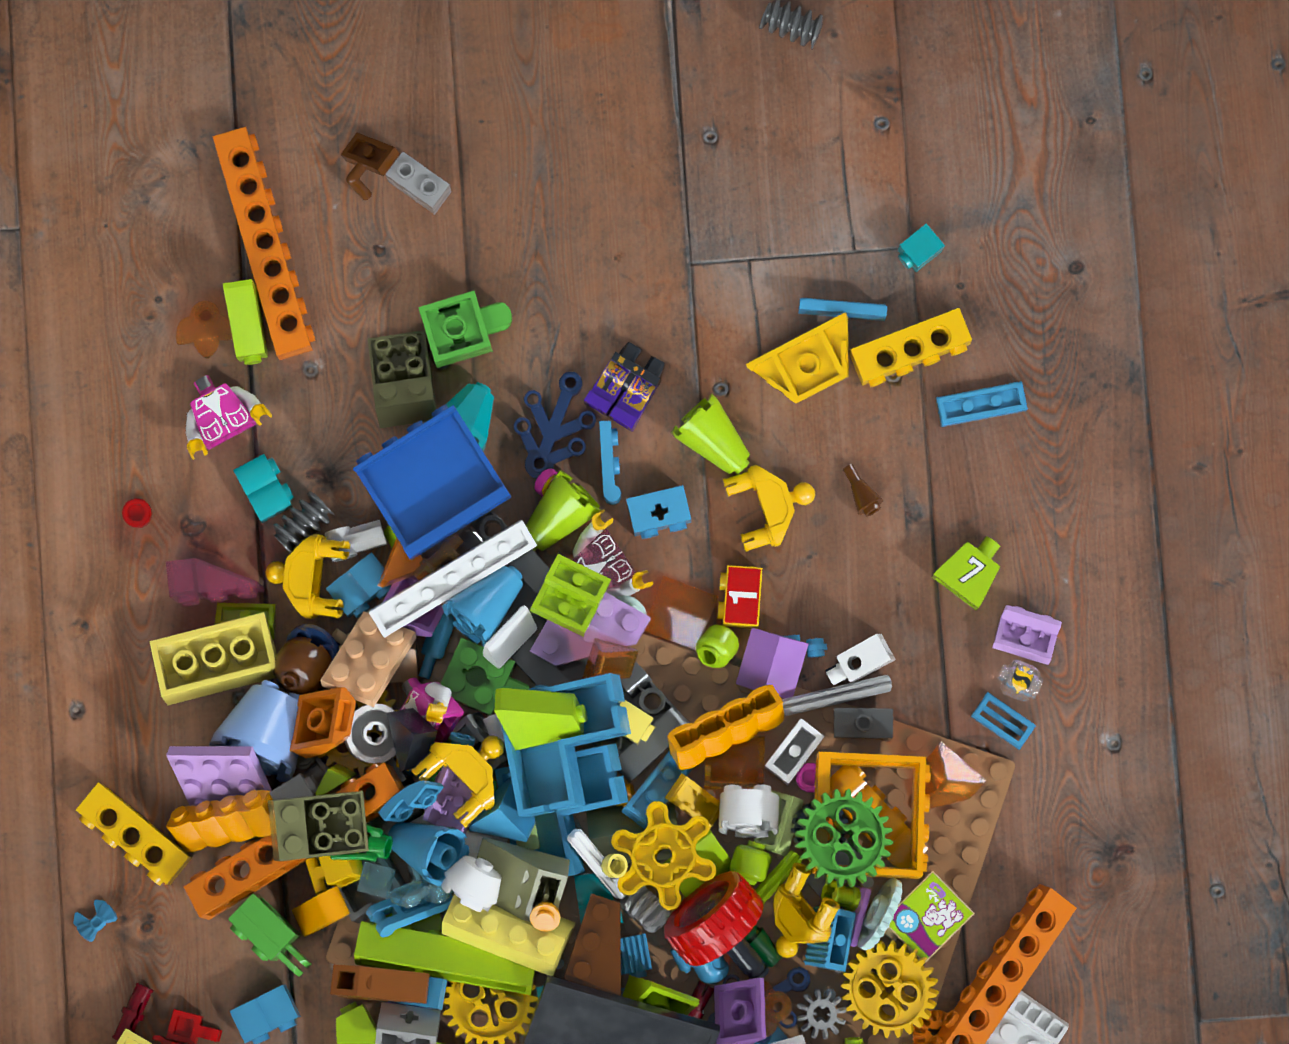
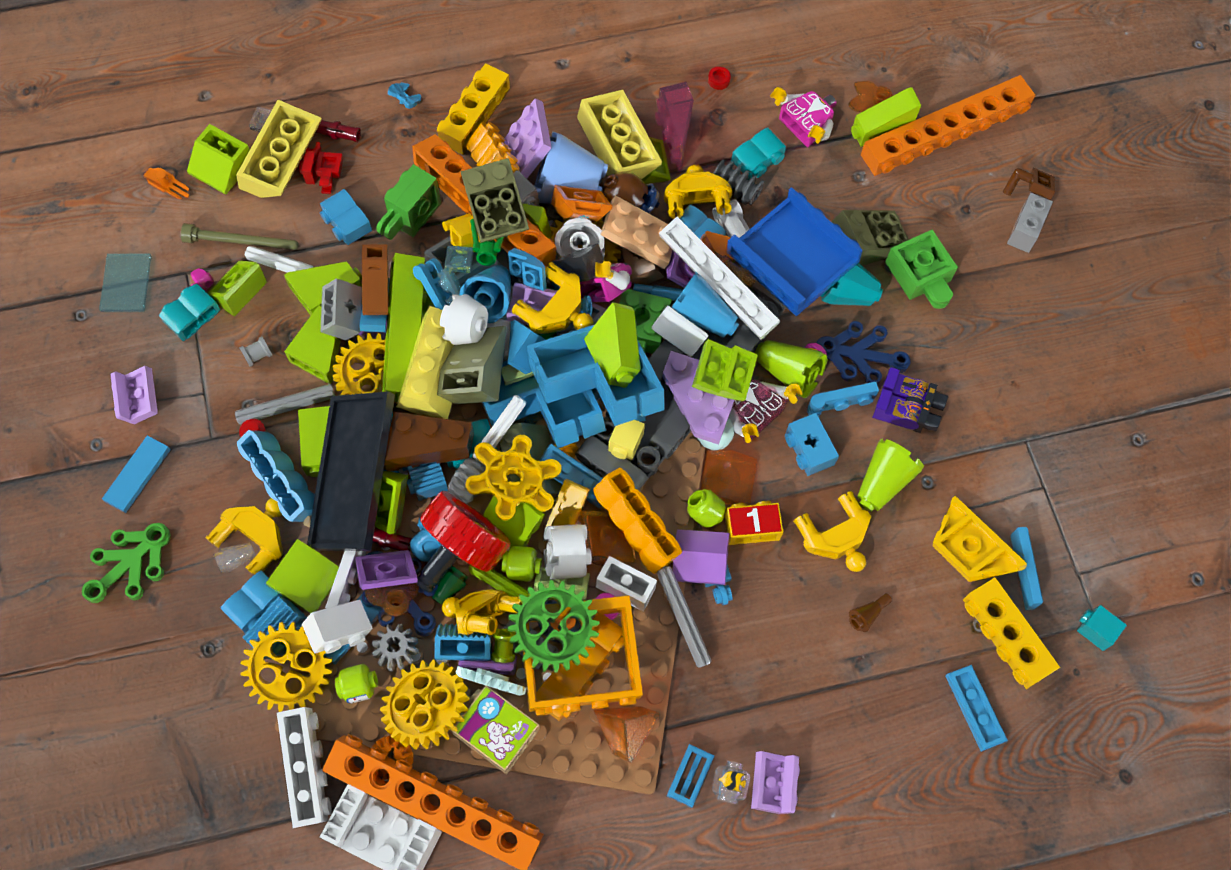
camera: 75 degrees right, 15 degrees down
light orange beam [292,886,350,937] -> none
light orange plate [530,902,560,932] -> none
clear orange slope [582,638,639,679] -> none
light yellow hinge [601,854,628,878] -> none
white torso [825,634,896,685] -> none
dark grey plate [833,708,893,739] -> none
lime torso [932,536,1000,610] -> none

